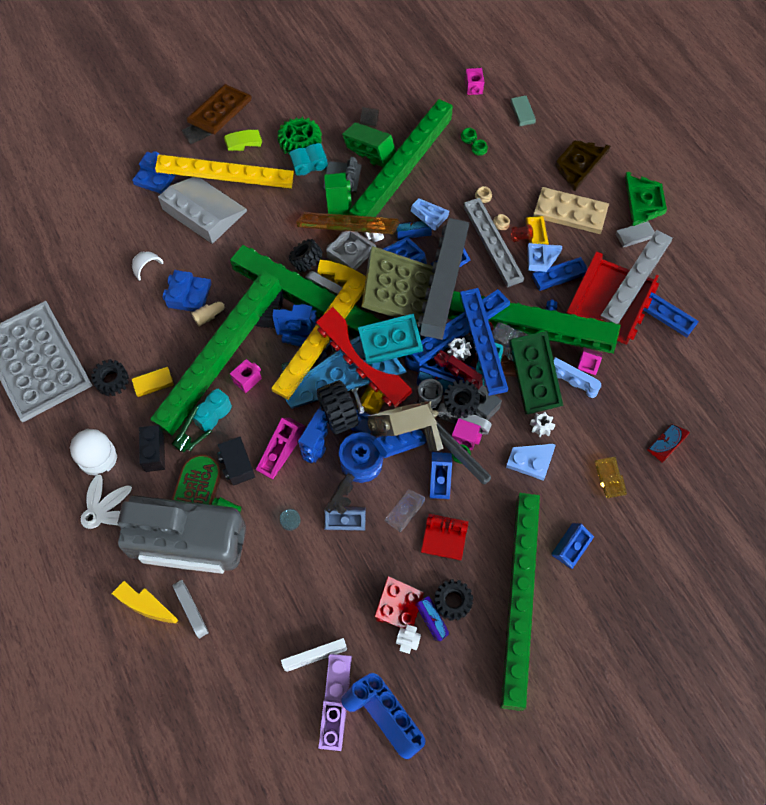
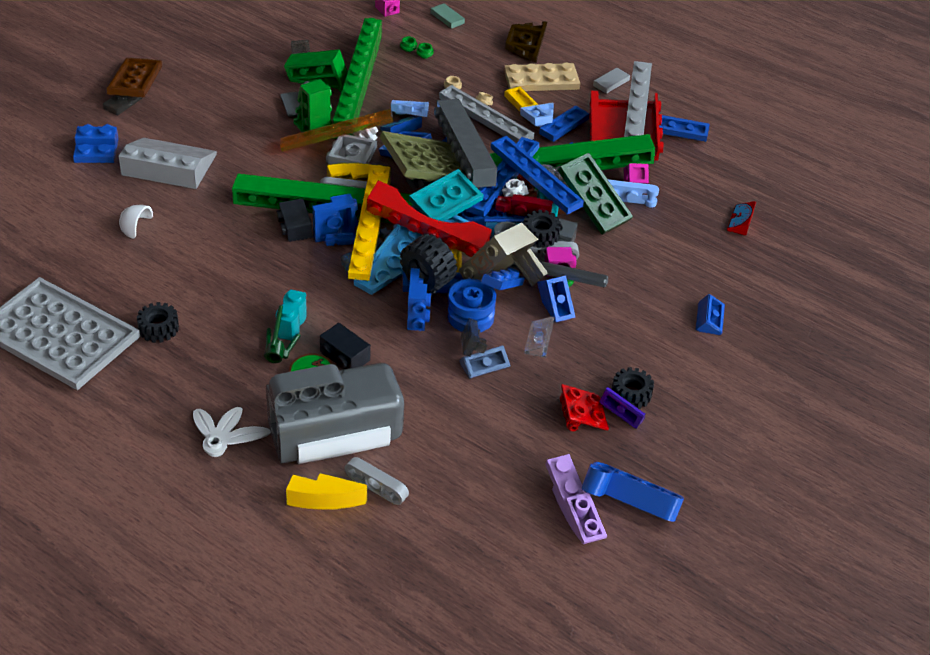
camera: 30 degrees left, 20 degrees down
white tile [70,429,117,476] -> none
yellow tile [132,367,174,397] -> none
black brick [139,425,165,472] -> none
green brick [150,270,282,436] -> none
yellow plate [155,155,294,189] -> none
blue plate [163,270,212,312] -> none
tan hinge [191,301,225,327] -> none
lime slope [224,130,262,151] -> none
dark pink brick [230,359,262,393] -> none
dark pink slope [256,418,306,479] -> none
green gear [277,116,322,155] -> none
clear light blue tile [280,509,301,530] -> none
white tile [281,638,347,672] -> none
black tyre [289,239,323,272] -> none
teal brick [290,143,328,176] -> none
white gear [396,624,421,654] -> none
red hinge [421,514,469,561] -> none
green brick [501,493,540,711] -> none
light blue wing [506,444,555,481] -> none
clear red bush [511,224,533,242] -> none
white gear [530,412,555,437] -> none
clear yellow slope [595,457,627,498] -> none
green wing [625,172,667,226] -> none

